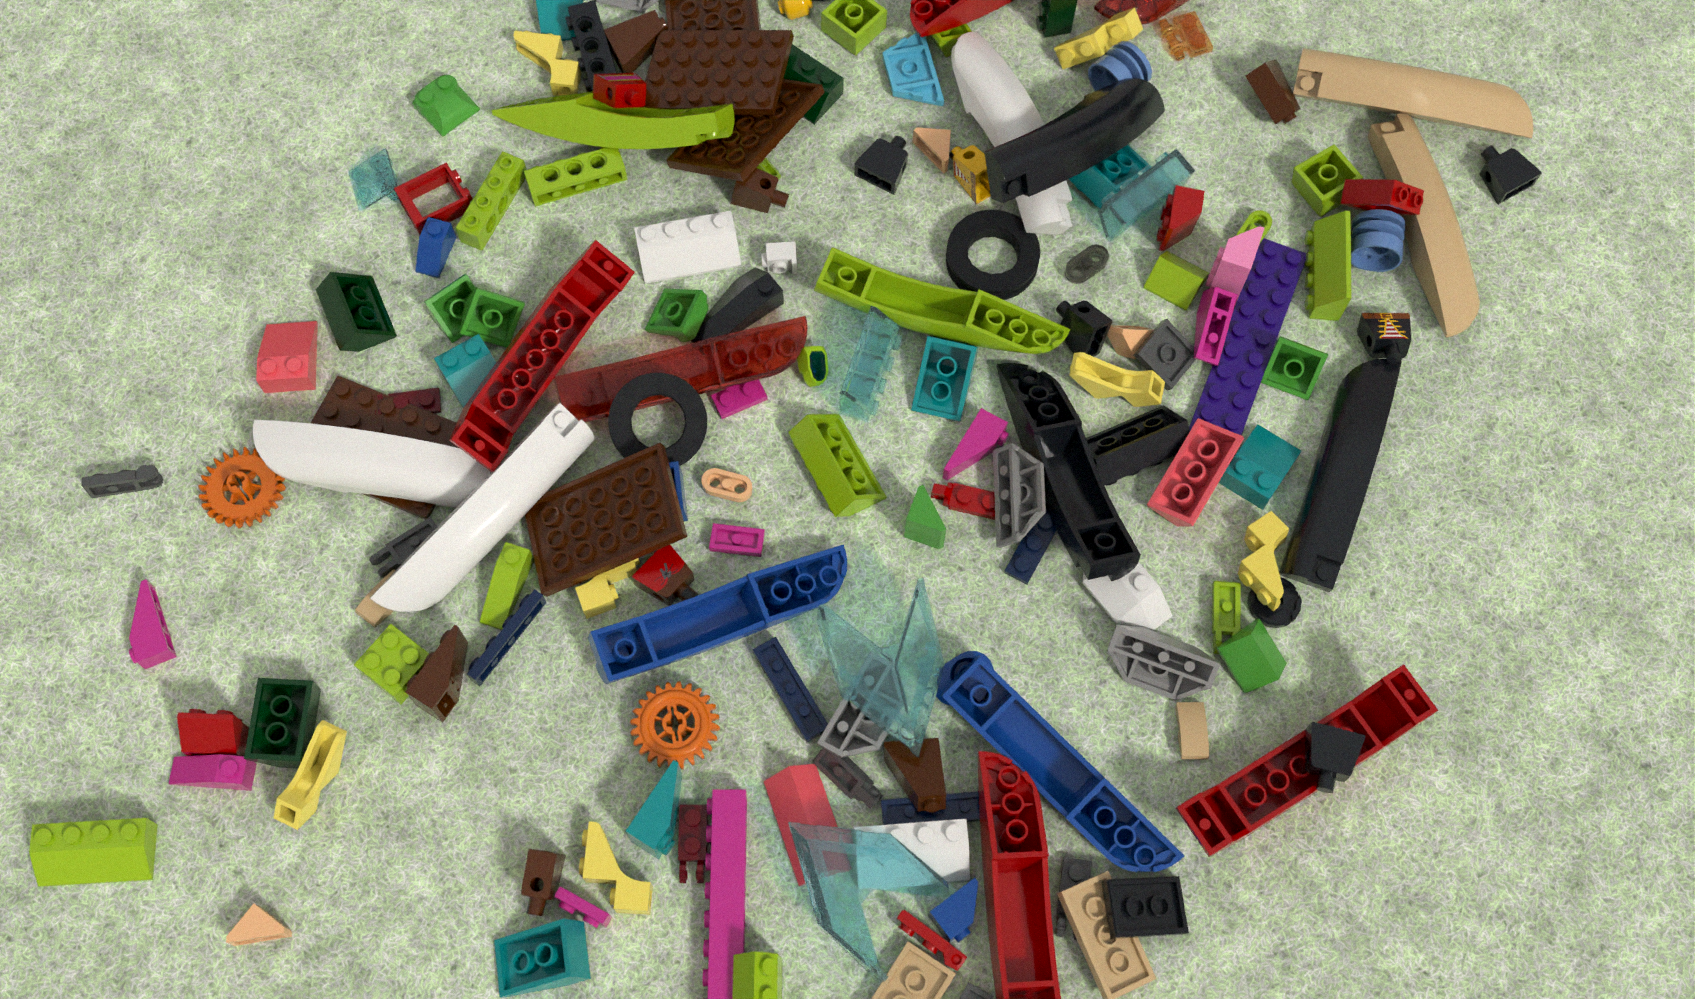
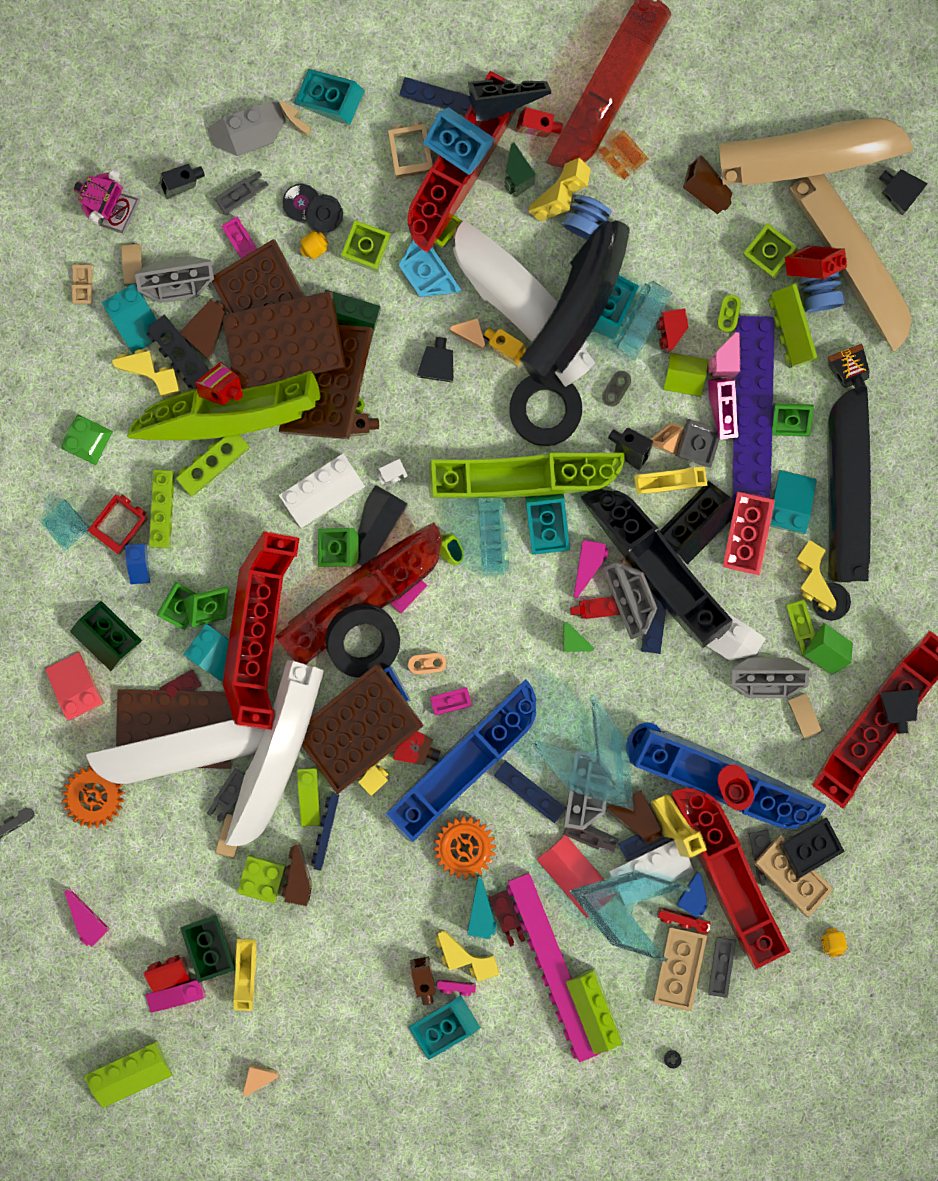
camera: 20 degrees left, 20 degrees up
lime slope [788,414,887,517] -> none
none -> light yellow arch [650,794,706,858]
none -> red piece [718,764,754,810]

